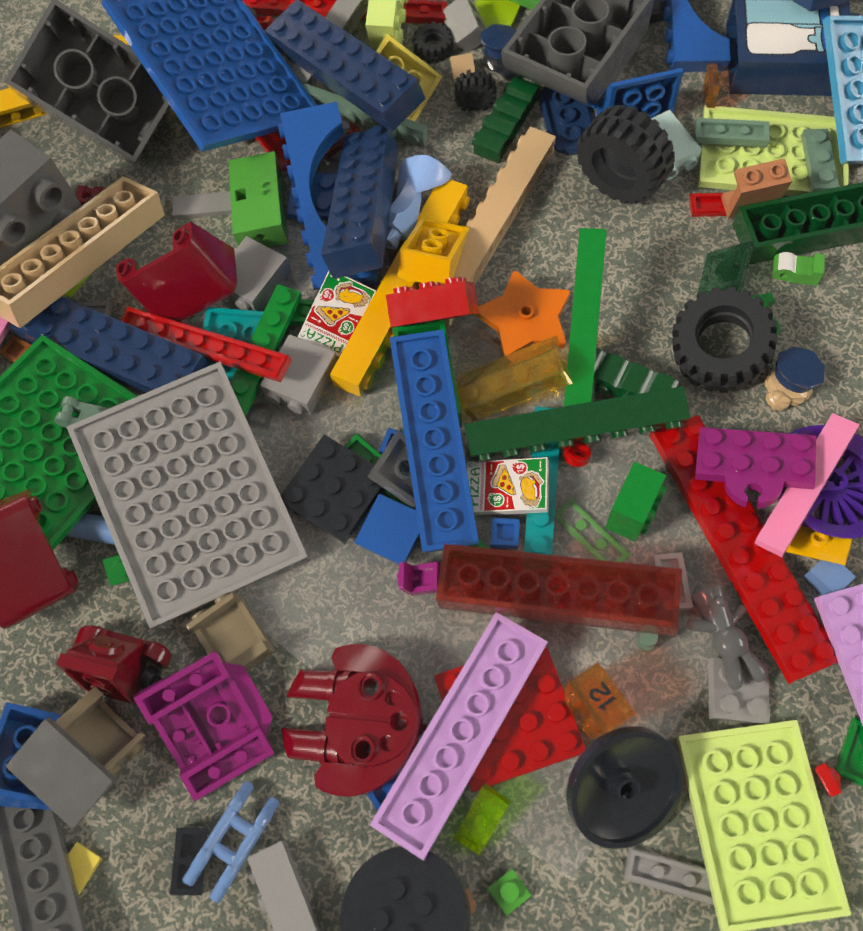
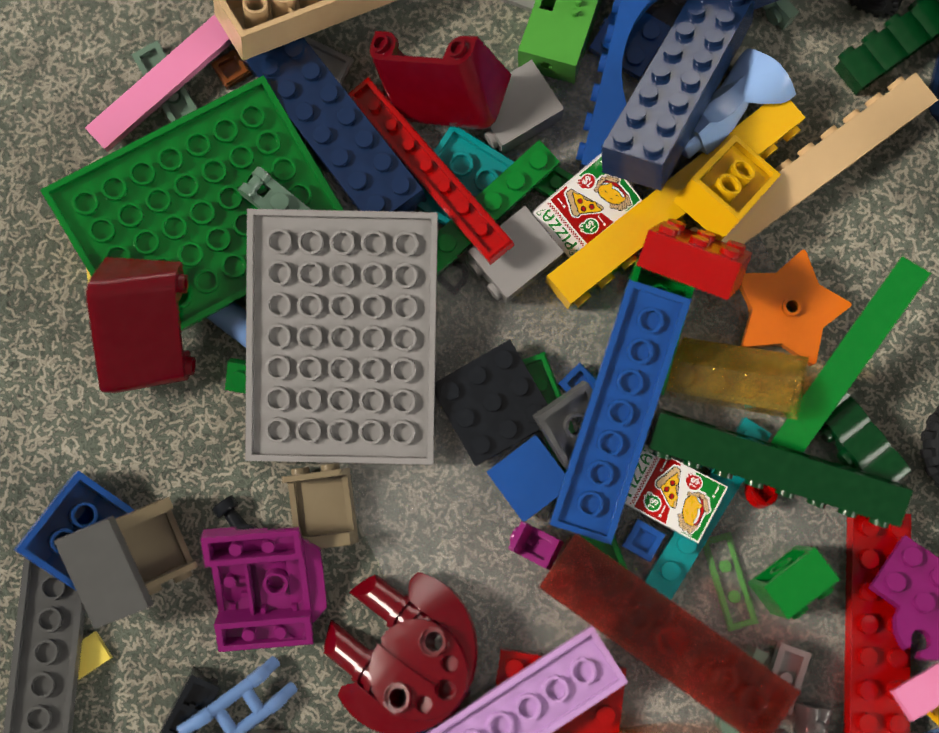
camera: 20 degrees right, 15 degrees up
dark red piece [56,625,172,705] -> none

